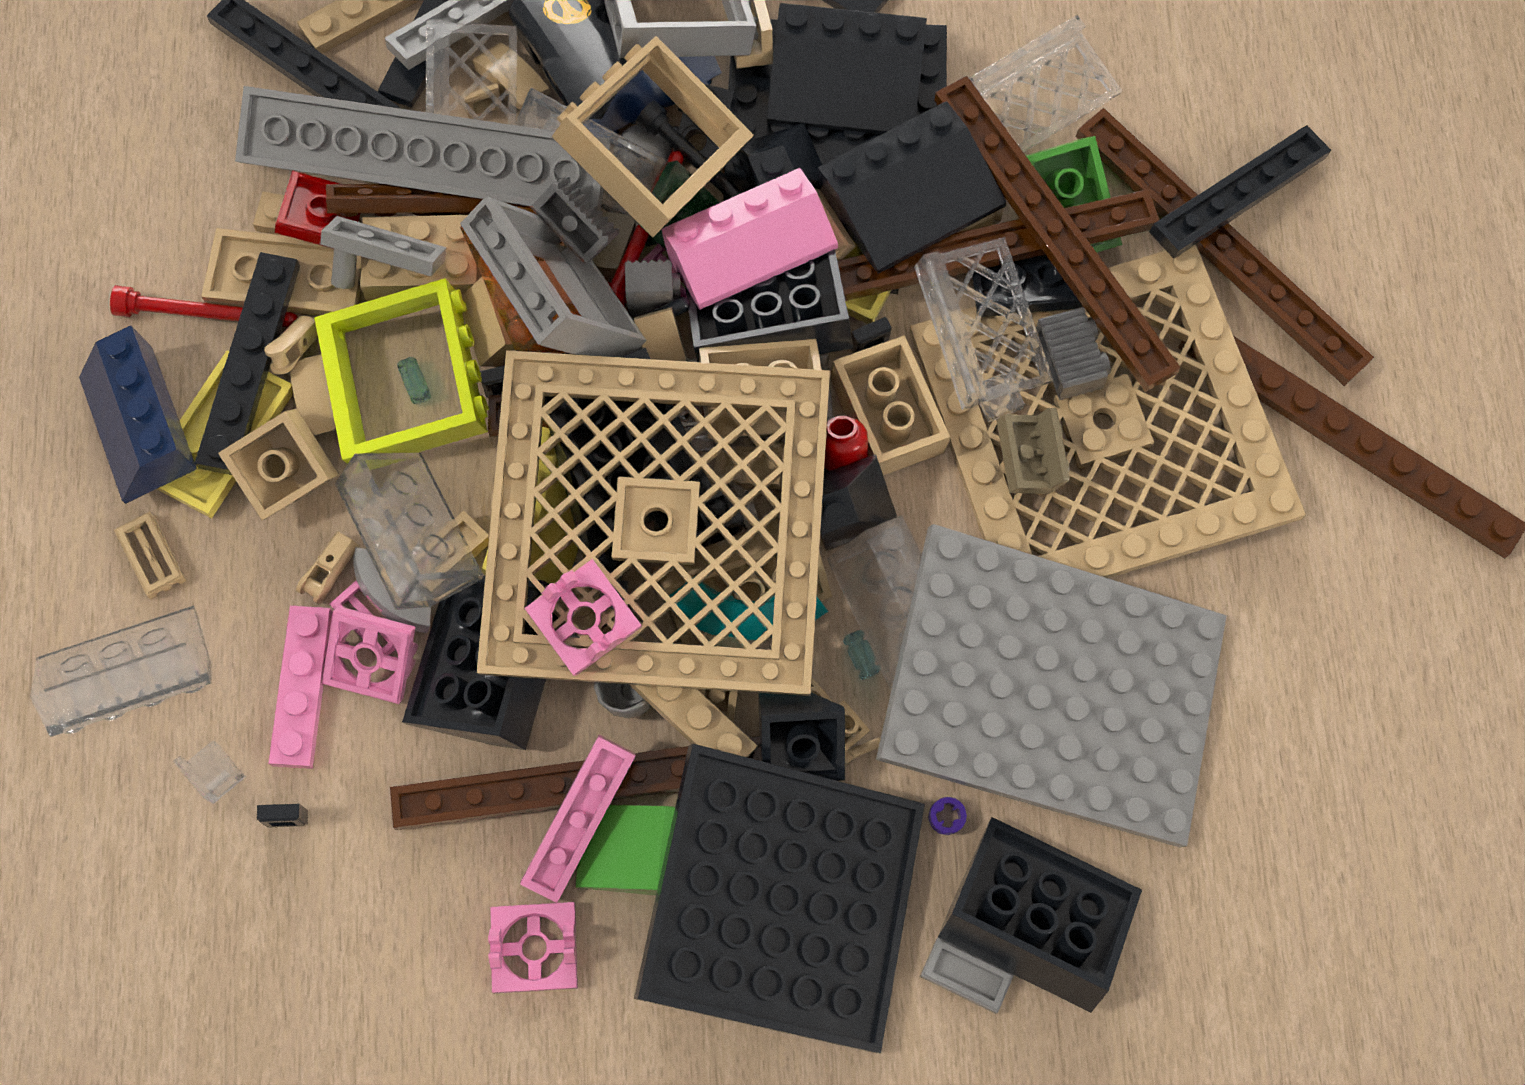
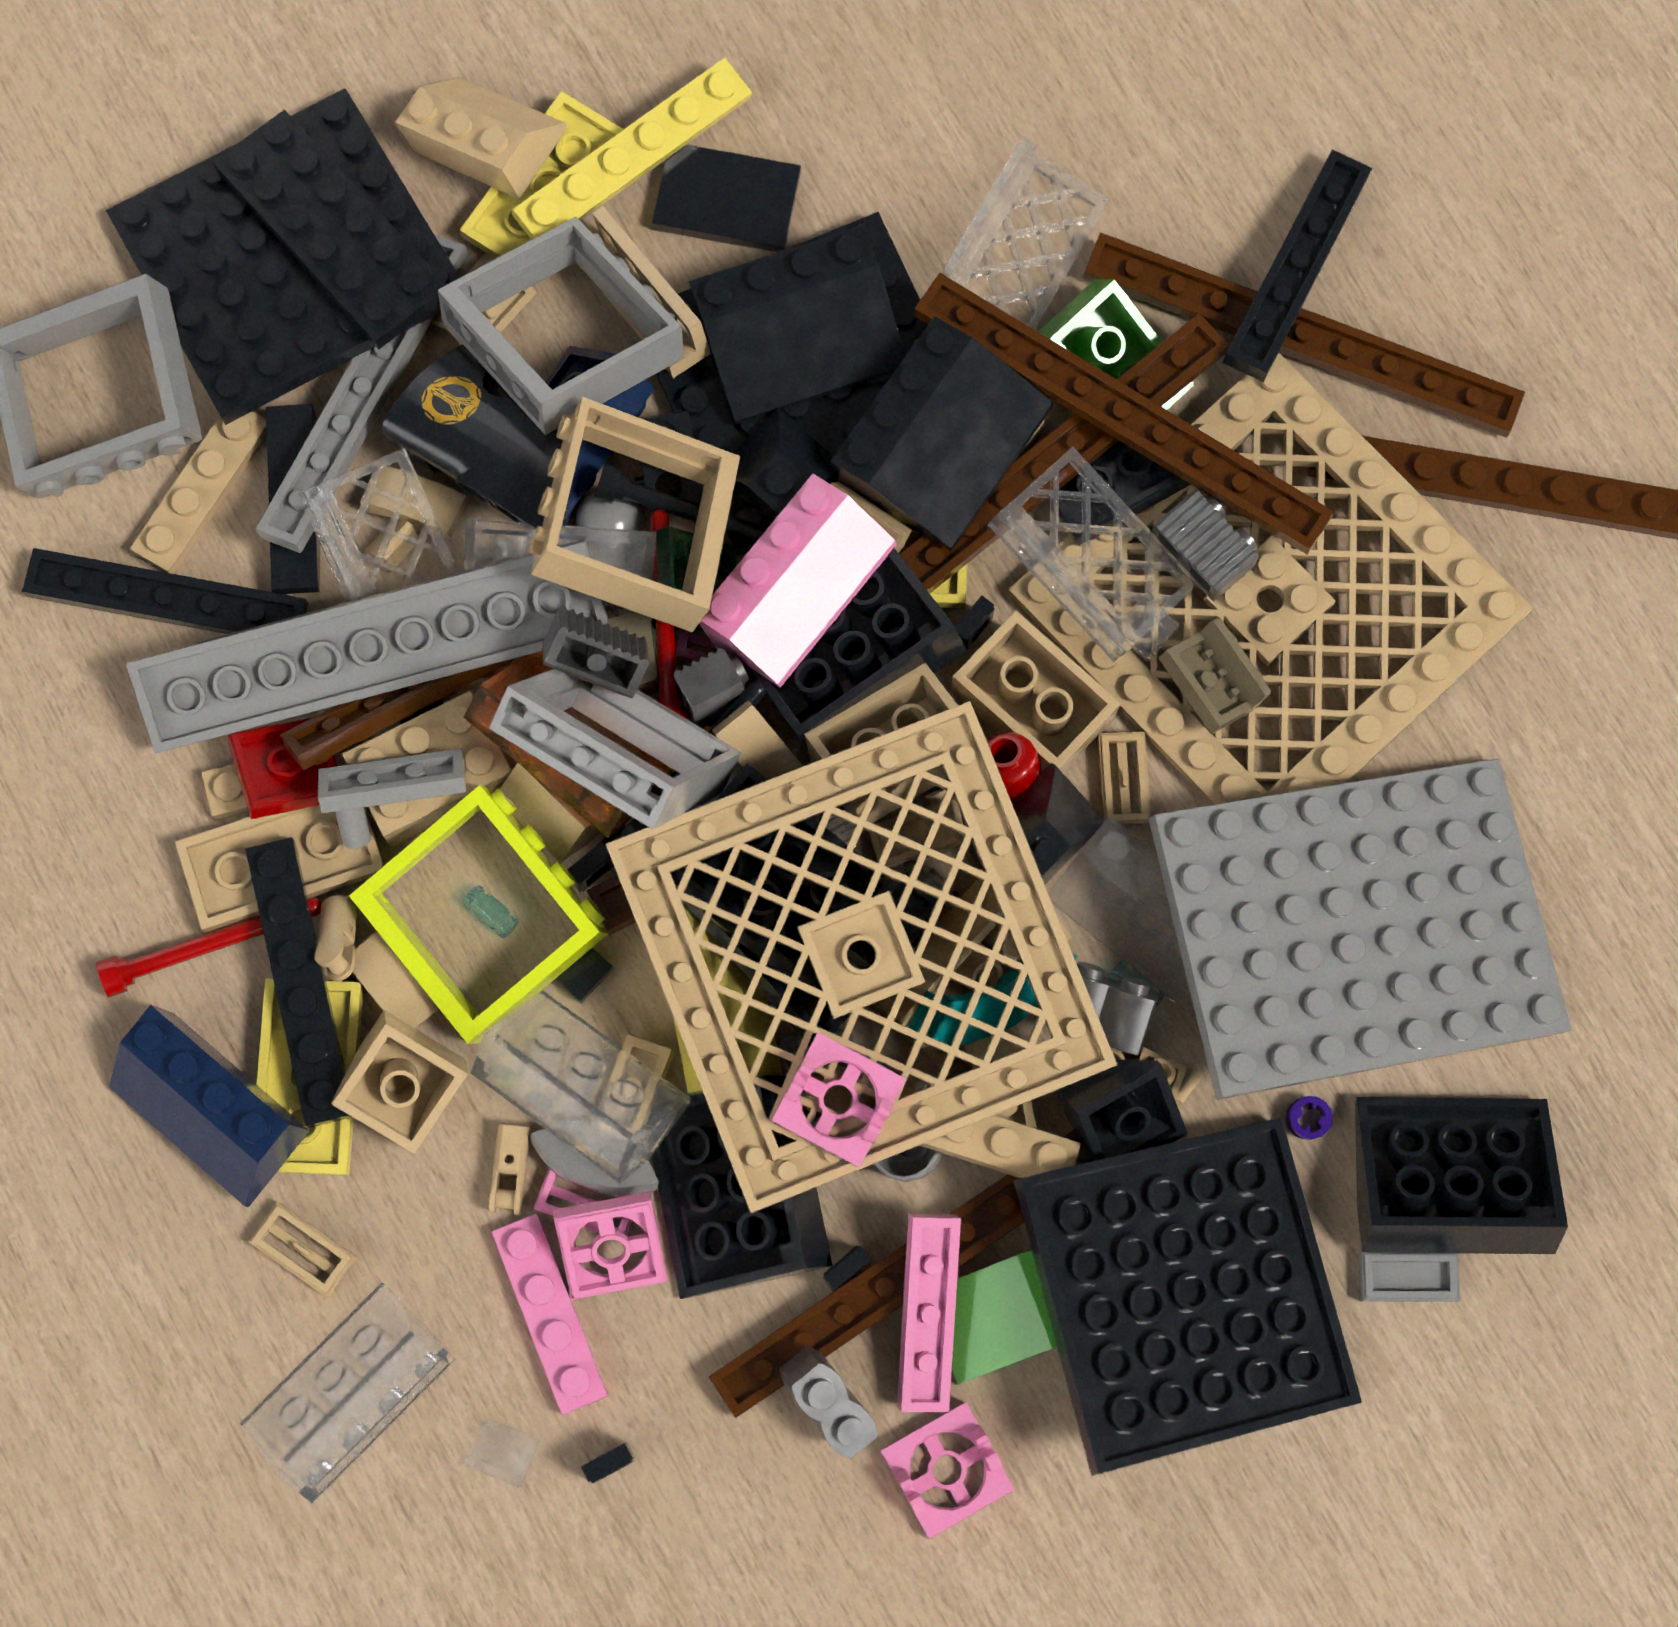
camera: 25 degrees left, 5 degrees up
none -> black tile [555,948,614,1004]
none -> flat silver brick [780,1346,878,1459]
none -> black tile [822,1245,872,1292]
none -> flat silver brick [1077,962,1158,1055]
none -> tan tile [1097,731,1151,828]

